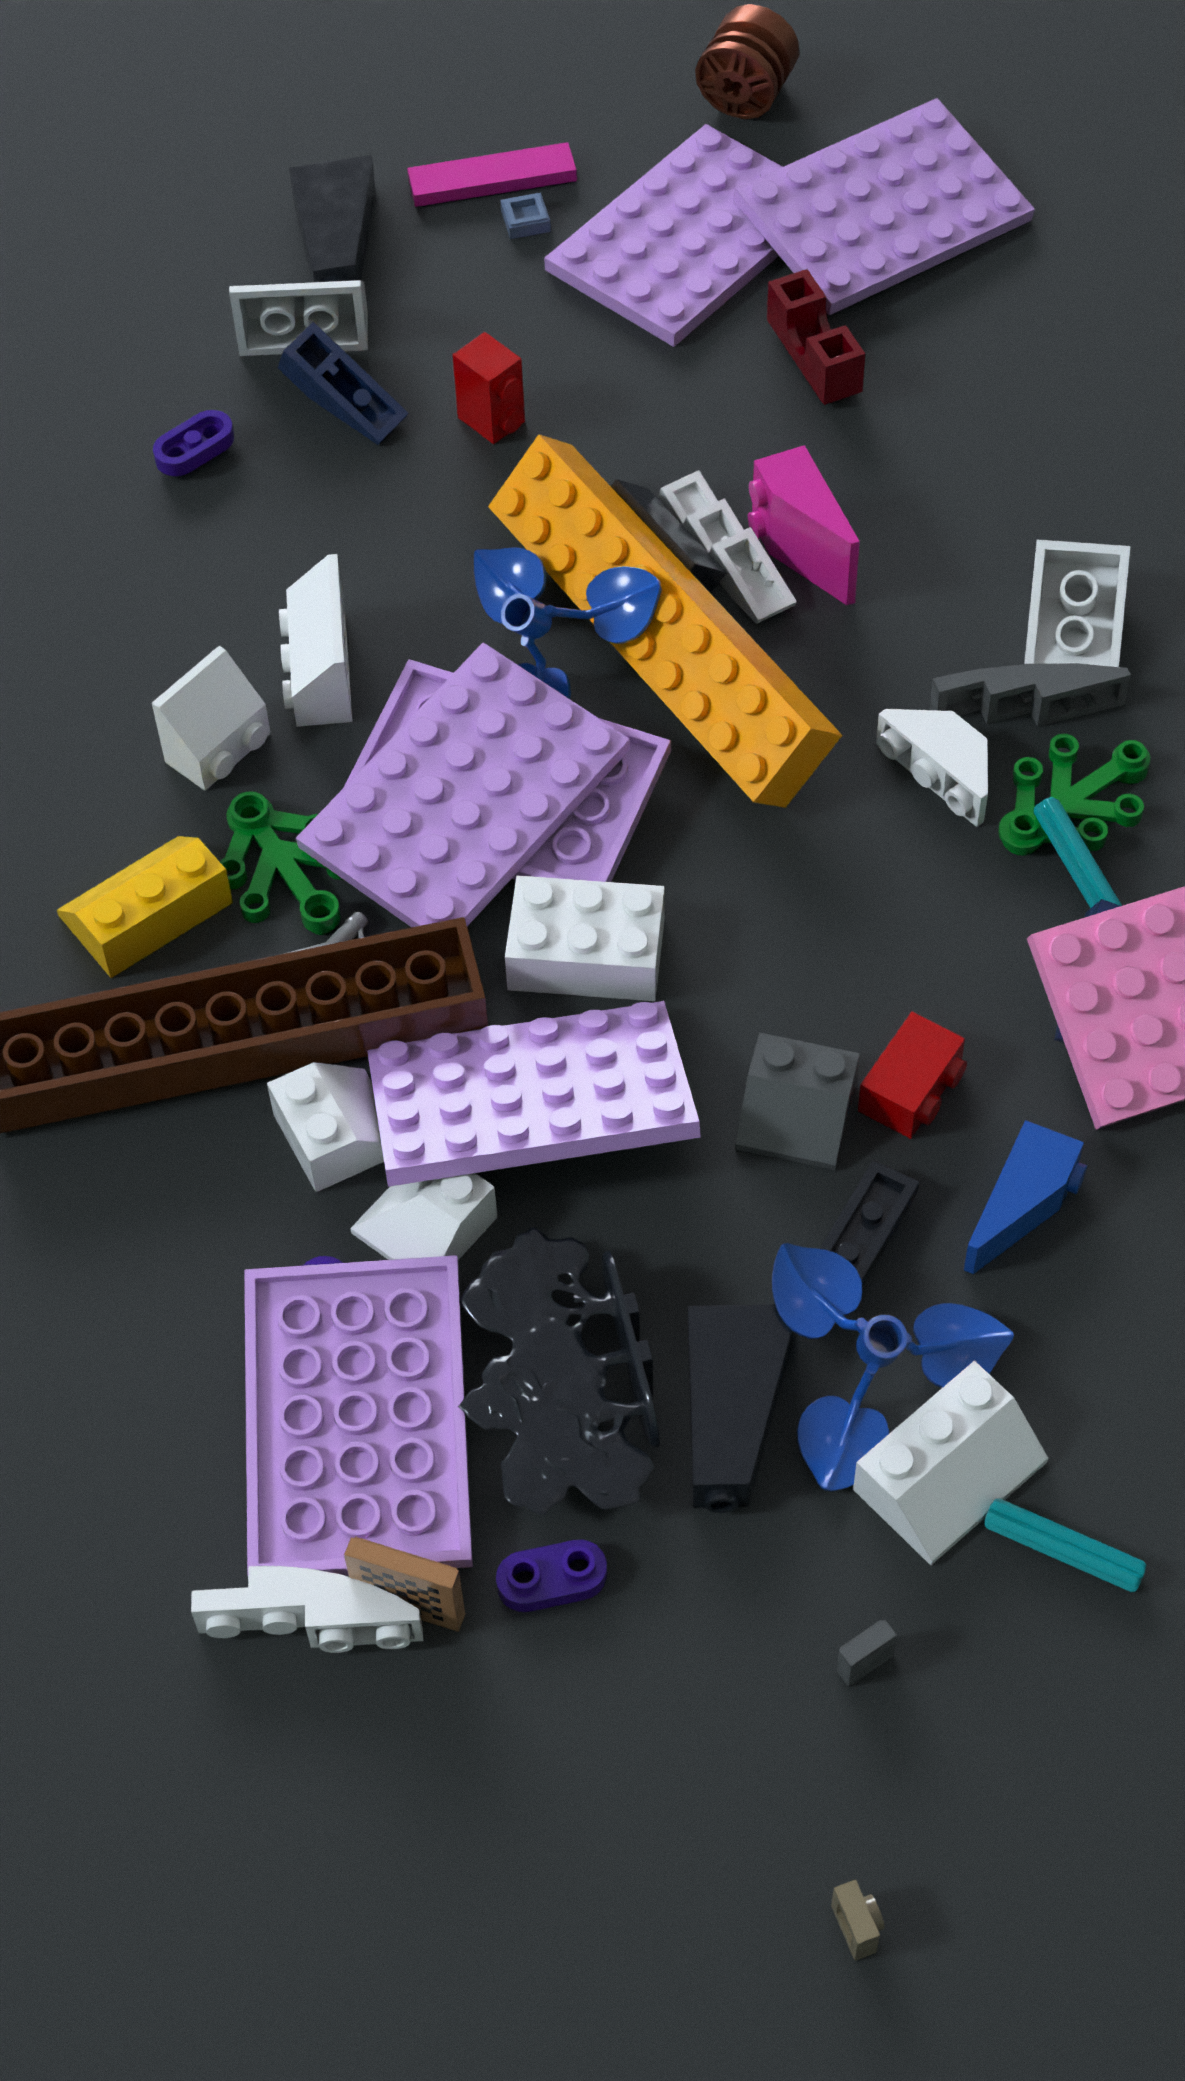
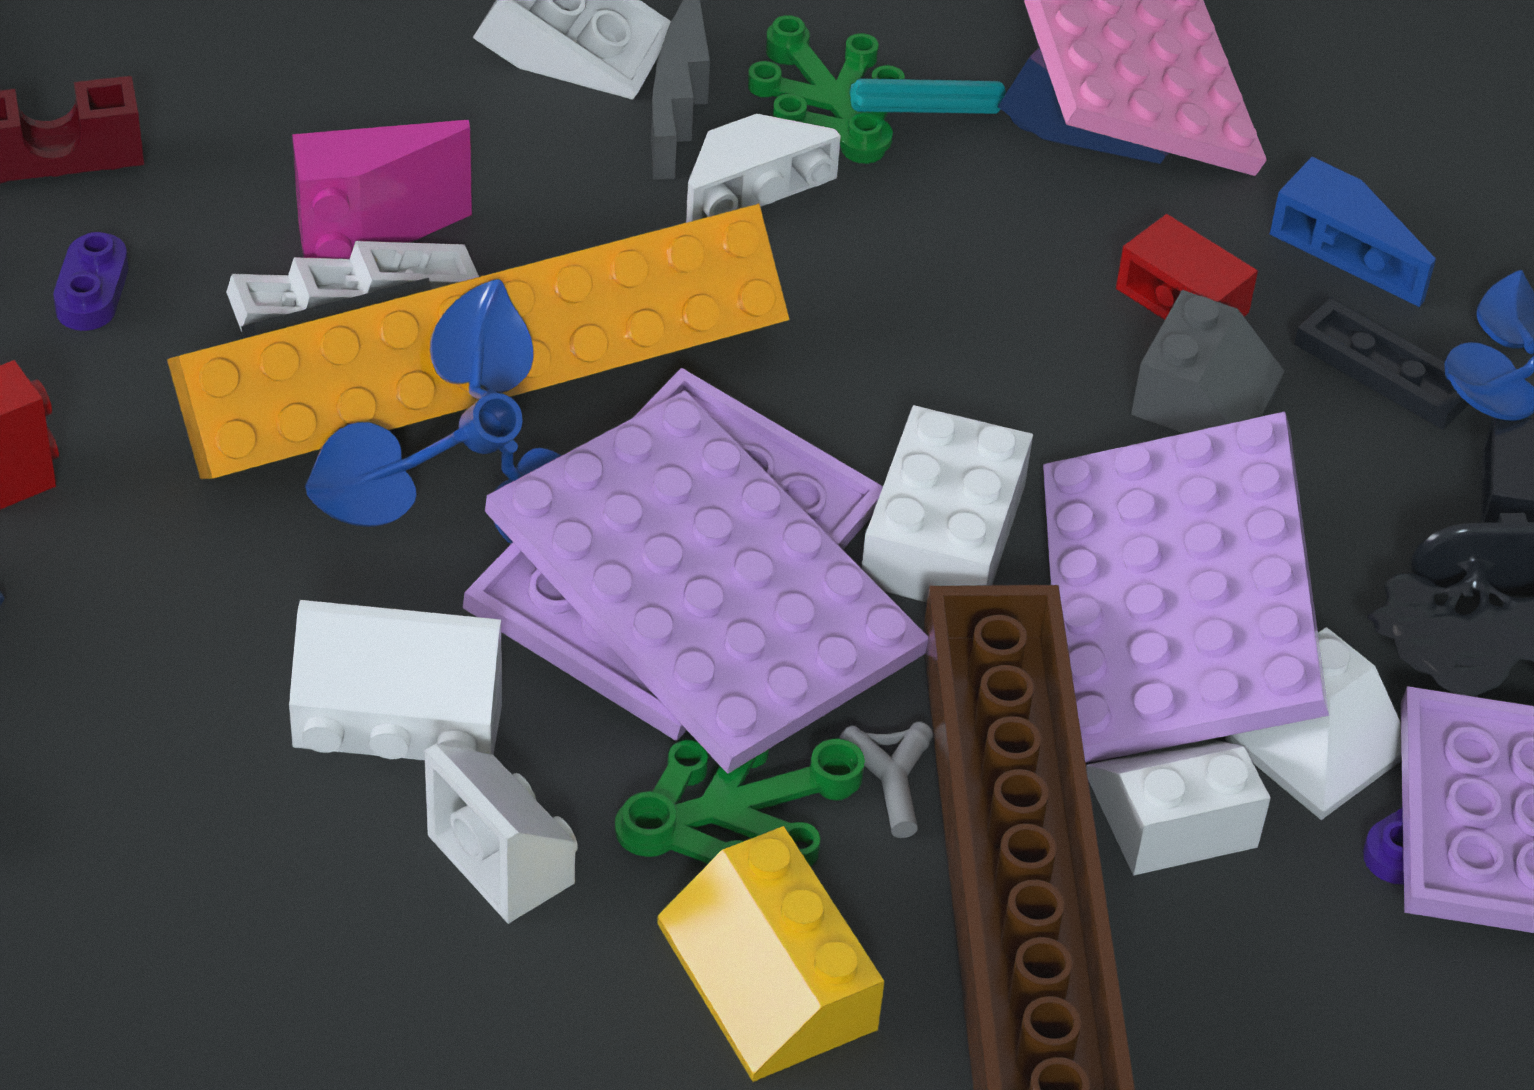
camera: 85 degrees left, 10 degrees down
none -> dark purple plate [53,232,129,331]

